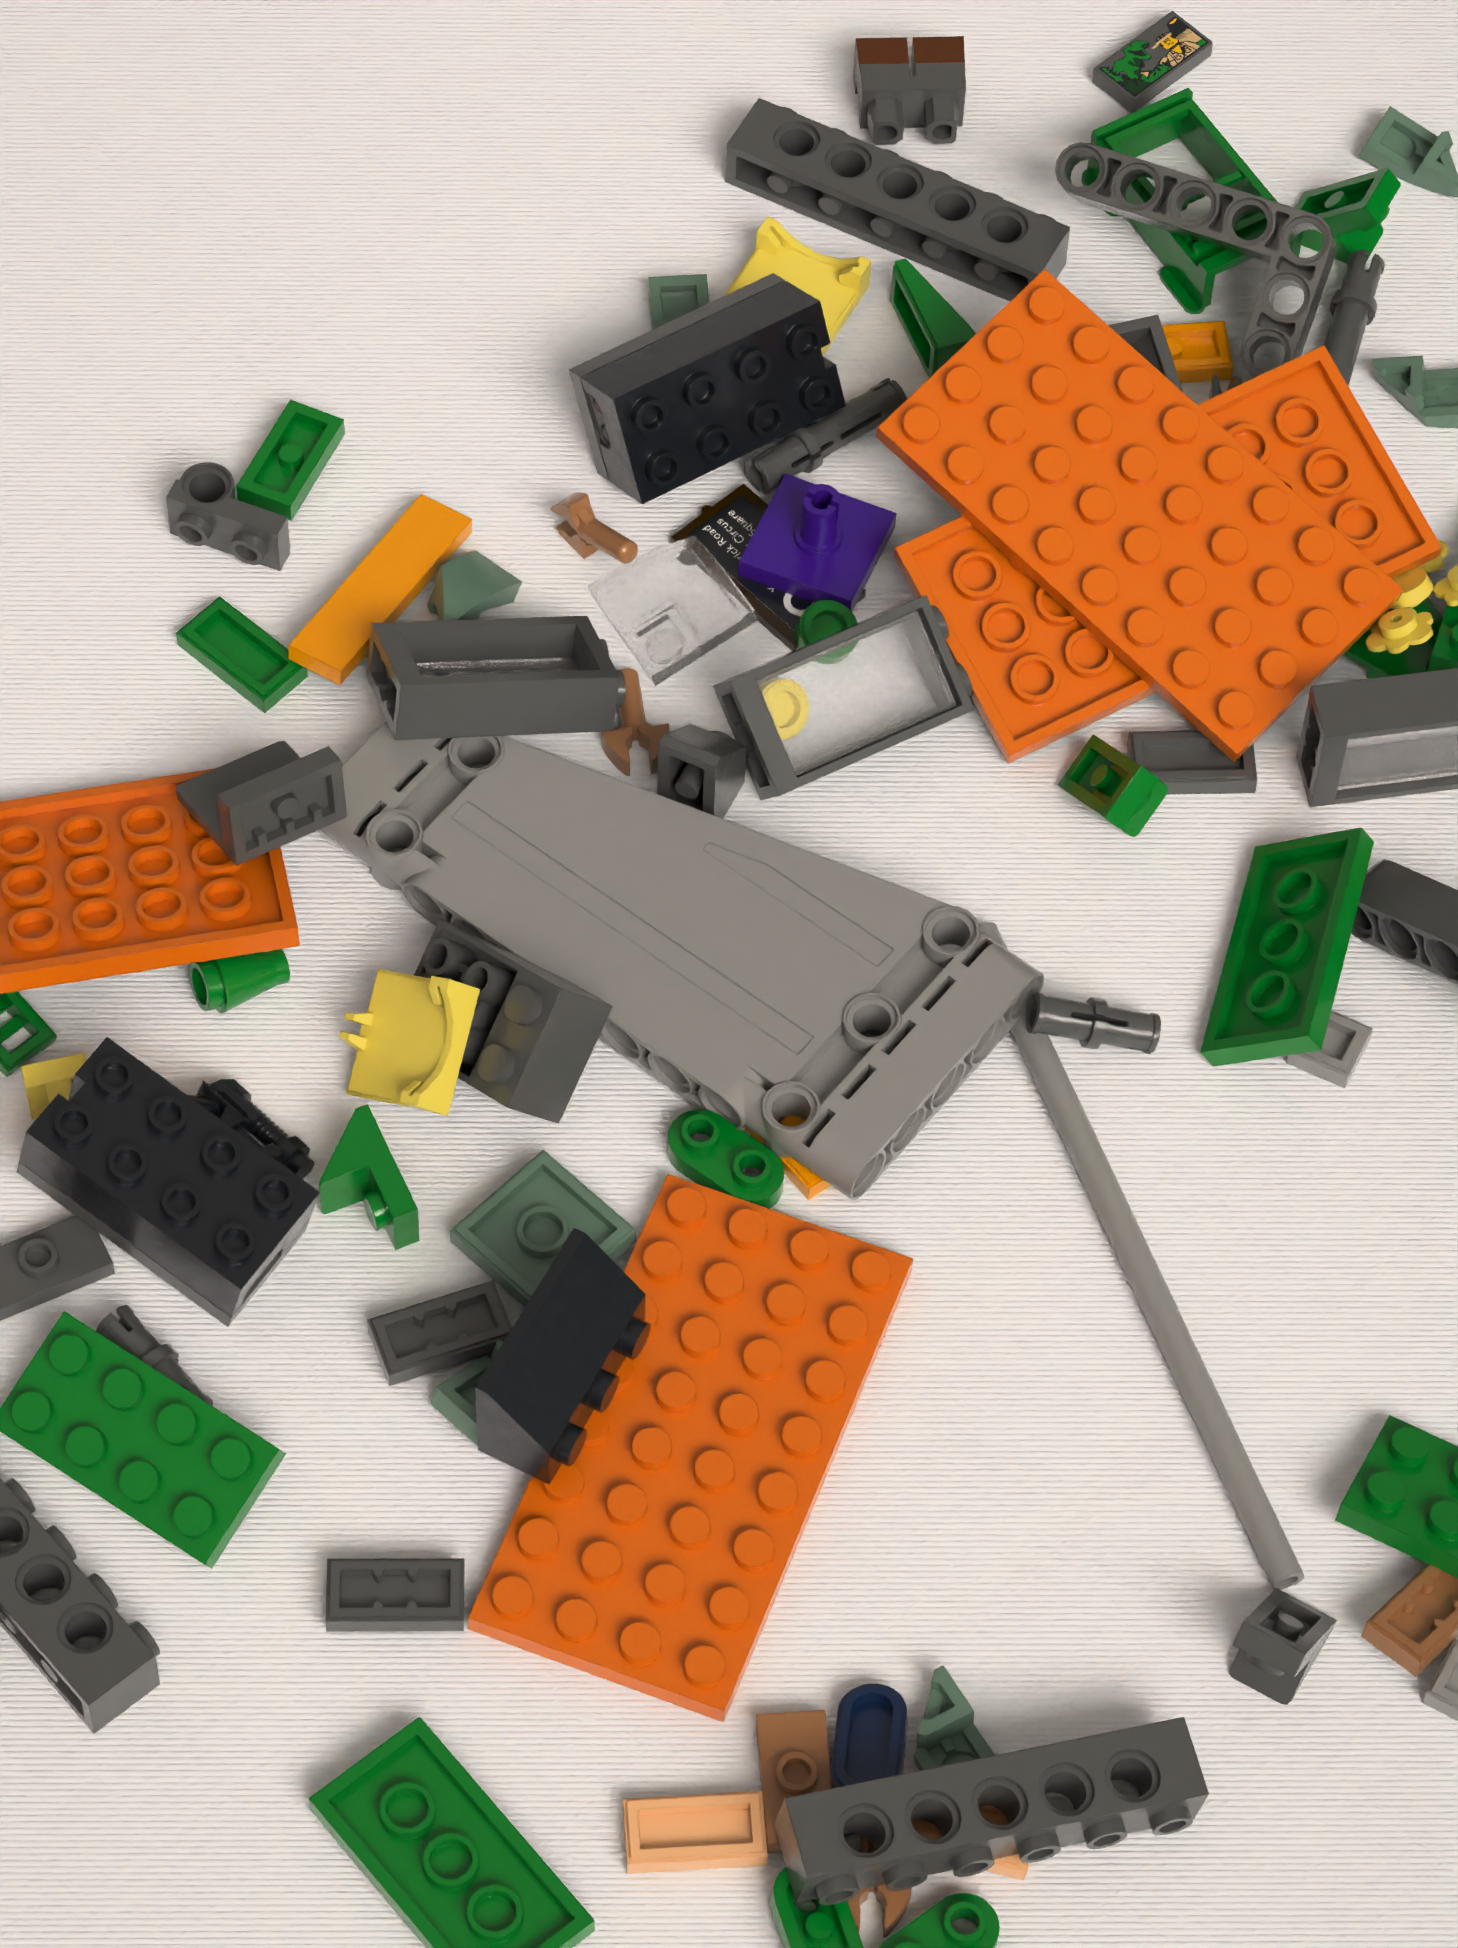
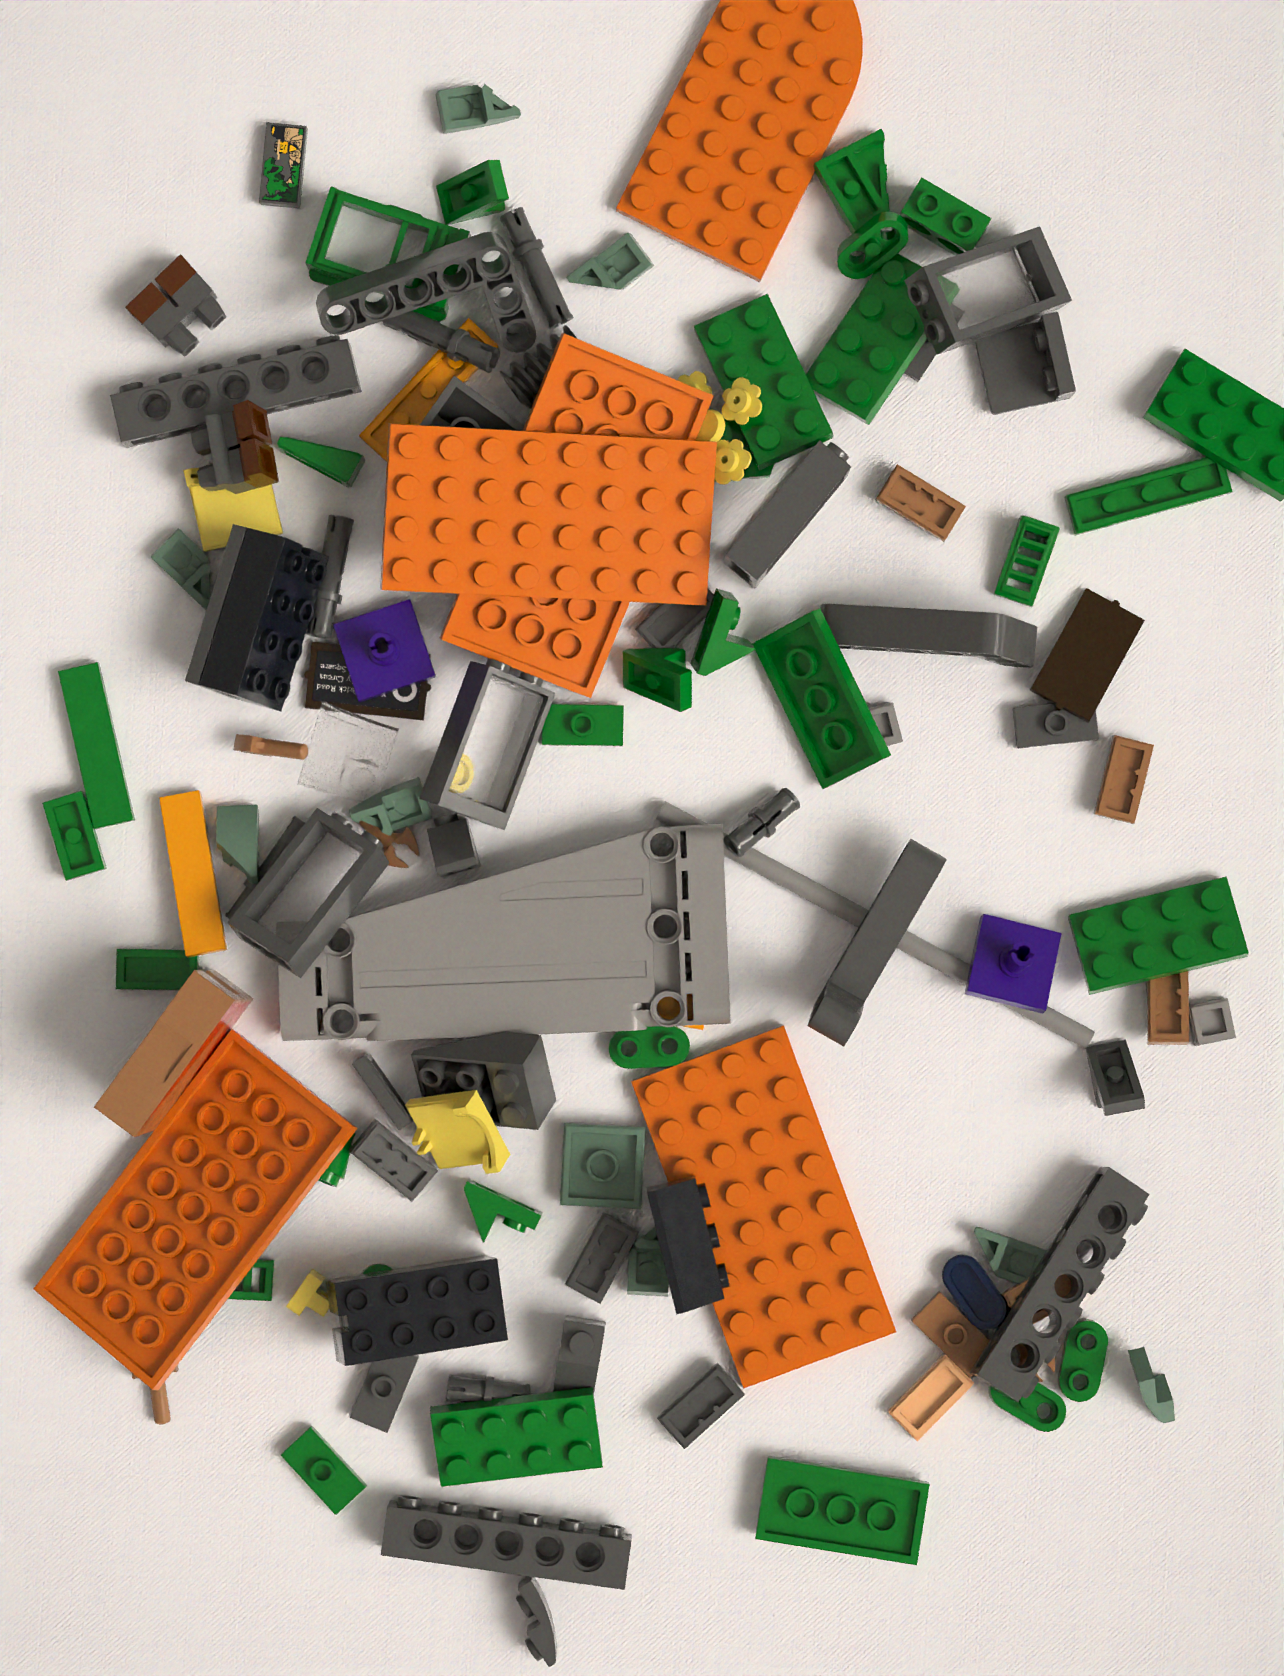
camera: 35 degrees left, 30 degrees up
dark grey plate [166,462,290,571] -> none
dark grey bracket [176,741,347,866] -> none
black piece [186,1079,314,1179] -> none
green tile [795,600,858,665] -> none
none -> green tile [58,662,135,829]
none -> medium nougat tile [94,970,254,1137]
none -> hips [191,400,279,494]
none -> sand green slope [349,777,433,836]
none -> dark grey plate [349,1119,438,1202]
none -> dark grey tile [352,1054,413,1130]
none -> dark grey pin [383,311,500,373]
none -> green plate [542,704,624,747]
none -> dark grey slope [553,1315,606,1392]
none -> green slope [690,588,755,676]
none -> dark grey beam [807,839,947,1047]
none -> dark purple tile [964,914,1062,1014]

